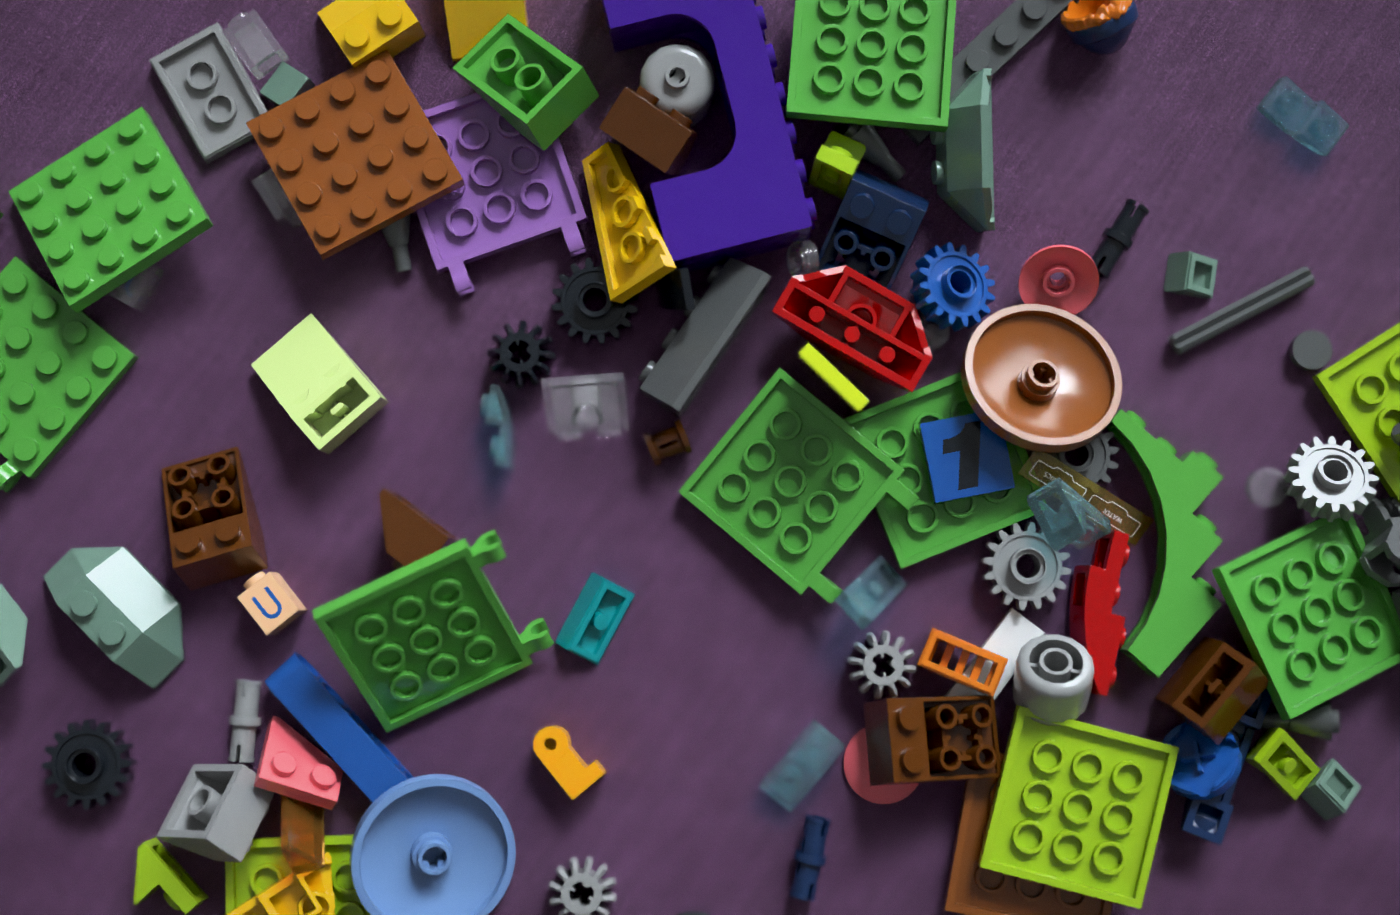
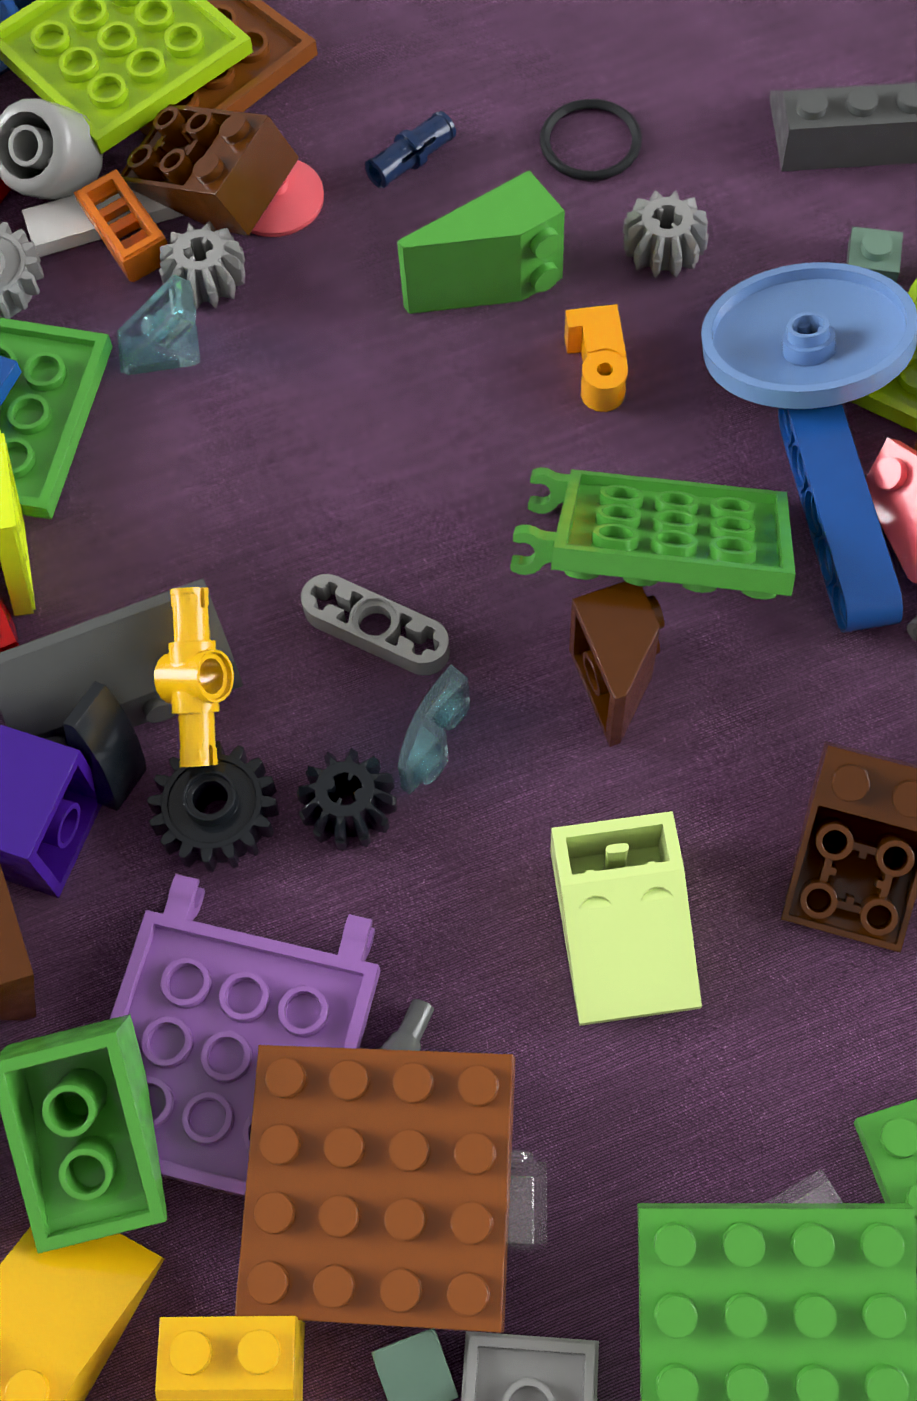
camera: 145 degrees left, 20 degrees down
light nougat brick [237,571,307,635] -> none
clear slope [541,372,630,441] -> none
teal slope [556,572,635,665] -> none
yellow wing [582,142,676,303] -> none
reddish brown bush [643,419,693,467] -> none
bright green plate [678,368,920,604] -> none
clear light blue slope [759,720,845,812] -> none
none -> yellow pin [154,587,234,767]
none -> light grey beam [301,574,450,675]
none -> bright green slope [397,170,565,314]

